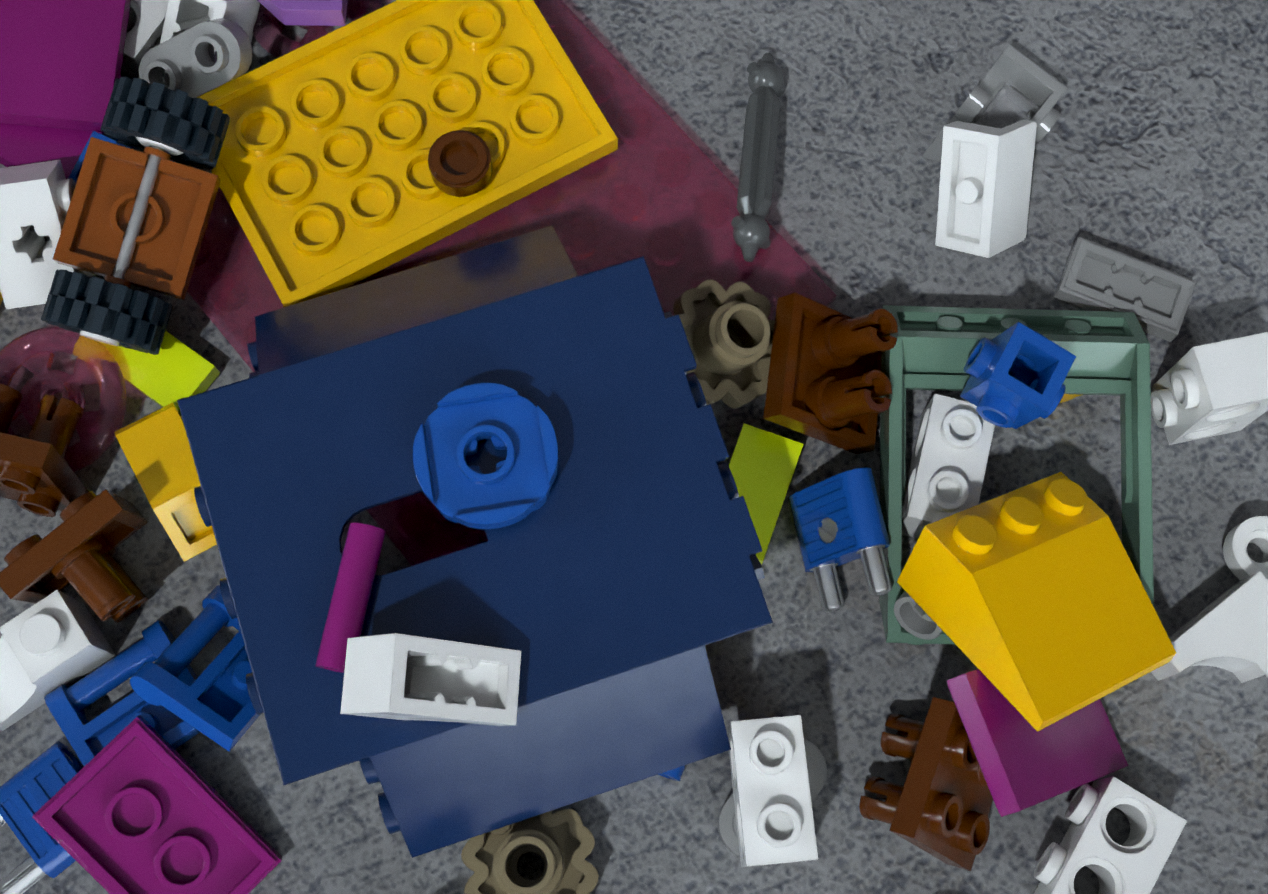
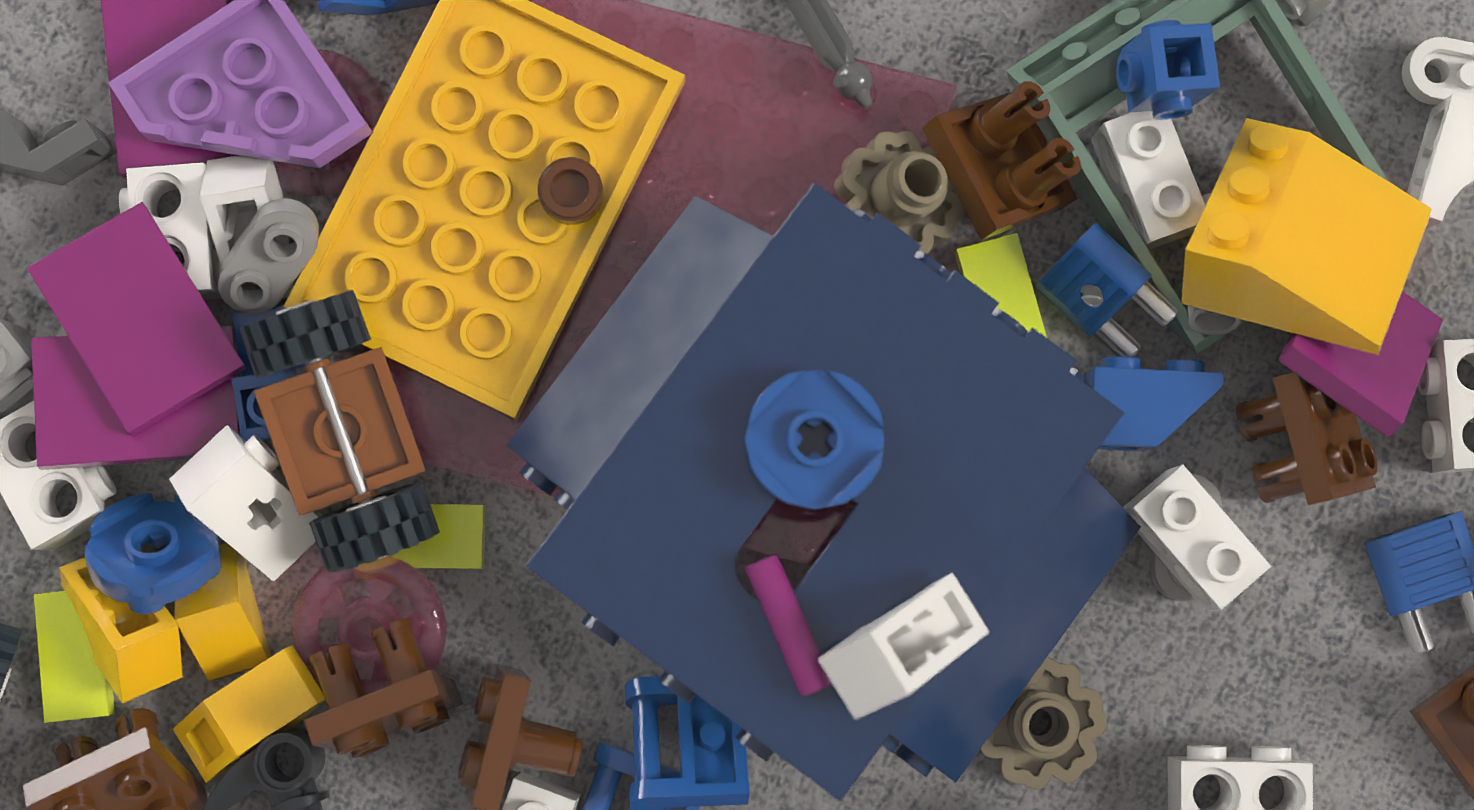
camera: 35 degrees left, 10 degrees up
yellow slope [114,402,217,562] -> none
none -> blue slope [1084,357,1224,452]

